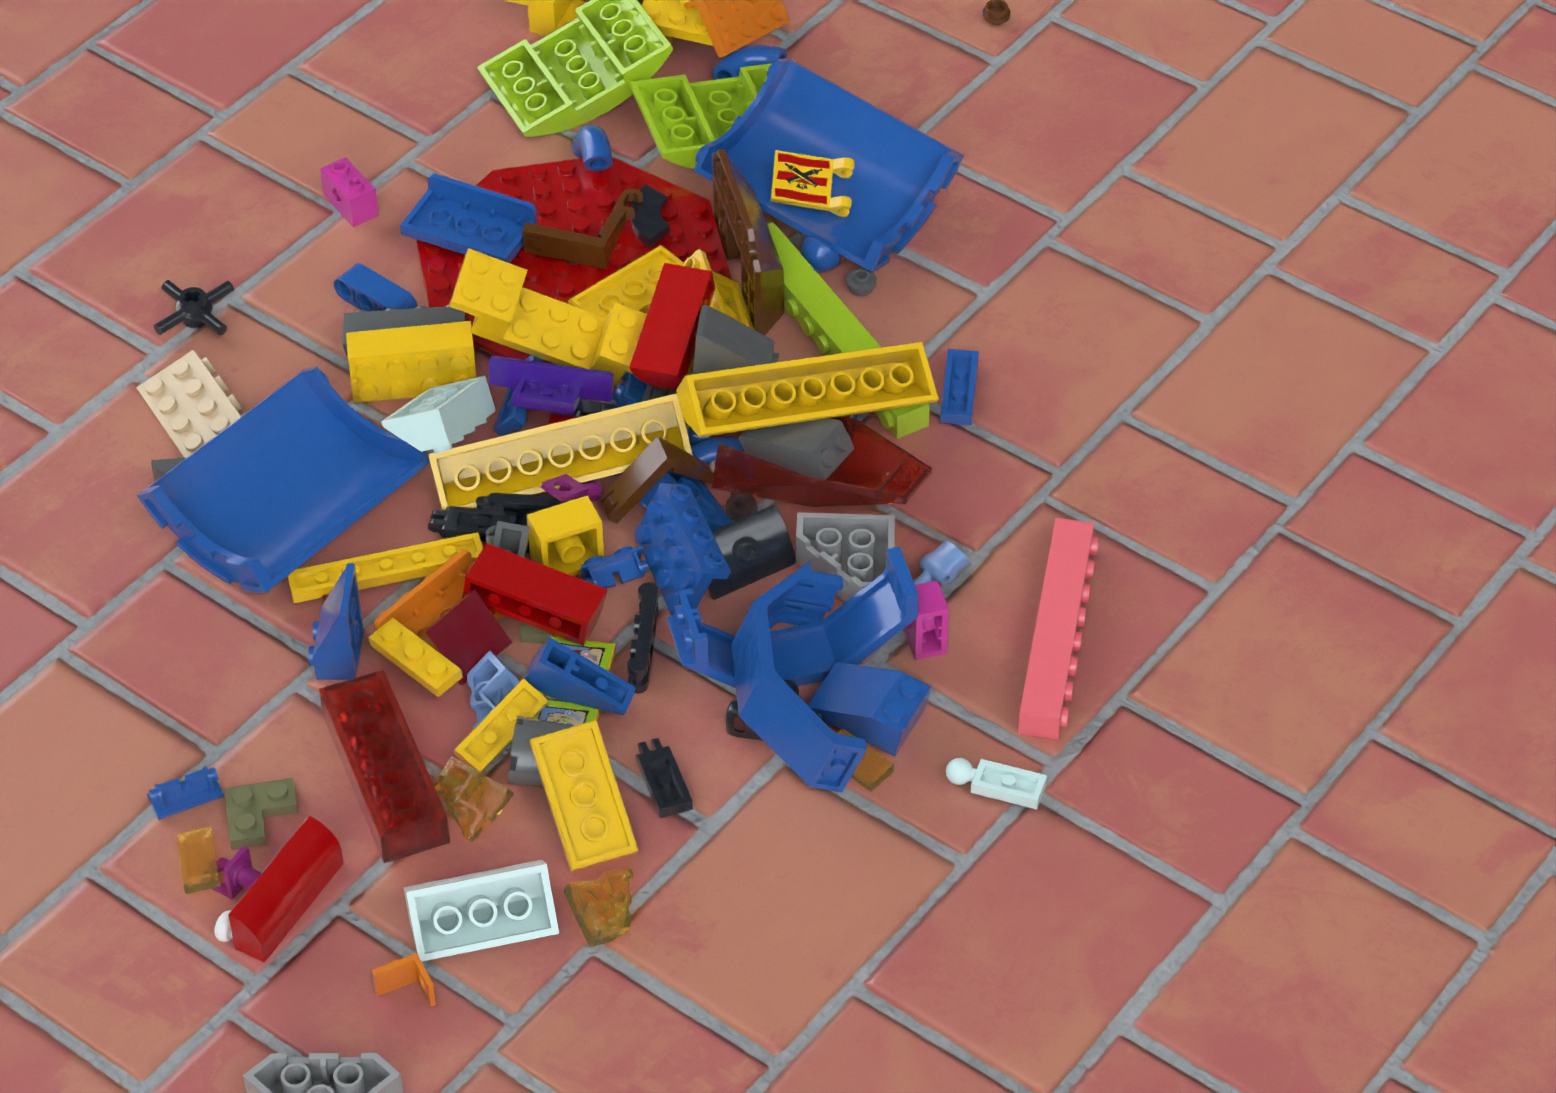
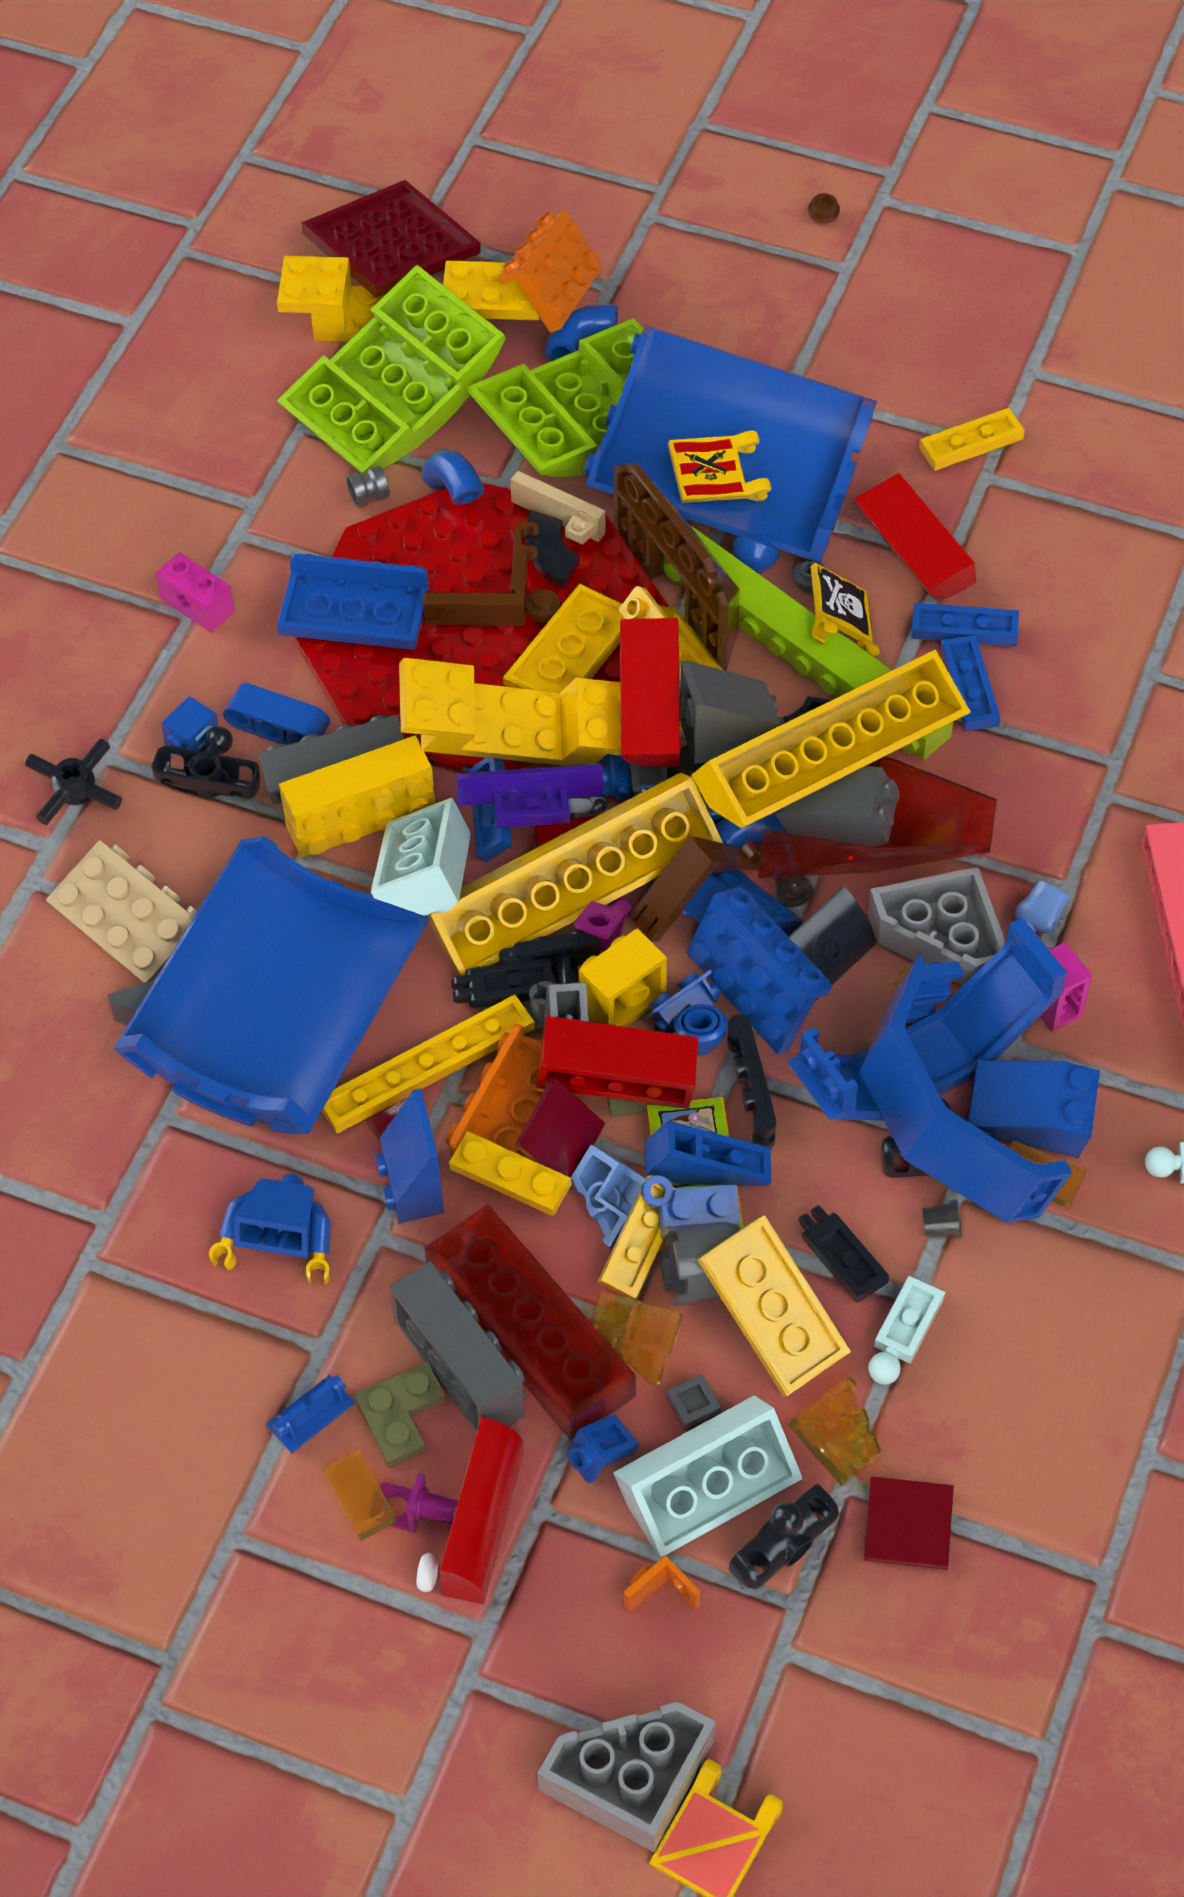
camera: 15 degrees left, 10 degrees up
none -> black piece [151,726,260,799]
none -> blue brick [161,696,219,755]
none -> blue torso [209,1174,331,1285]
none -> flat silver wheel [346,465,390,508]
none -> dark grey brick [390,1261,526,1432]
none -> tan hinge [510,471,606,544]
none -> reddish brown plate [526,589,560,622]
none -> blue bracket [566,1414,639,1483]
none -> hinge [641,1175,741,1231]
none -> dark grey plate [666,1374,721,1431]
none -> blue brick [674,1004,728,1055]
none -> black piece [729,1484,839,1589]
none -> flag [811,563,880,658]
none -> red brick [853,473,976,599]
none -> dark red piece [864,1476,954,1570]
none -> light aqua plate [868,1276,945,1385]
none -> blue plate [911,603,1019,646]
none -> yellow plate [919,408,1025,471]
none -> clear smoke piece [922,1199,962,1239]

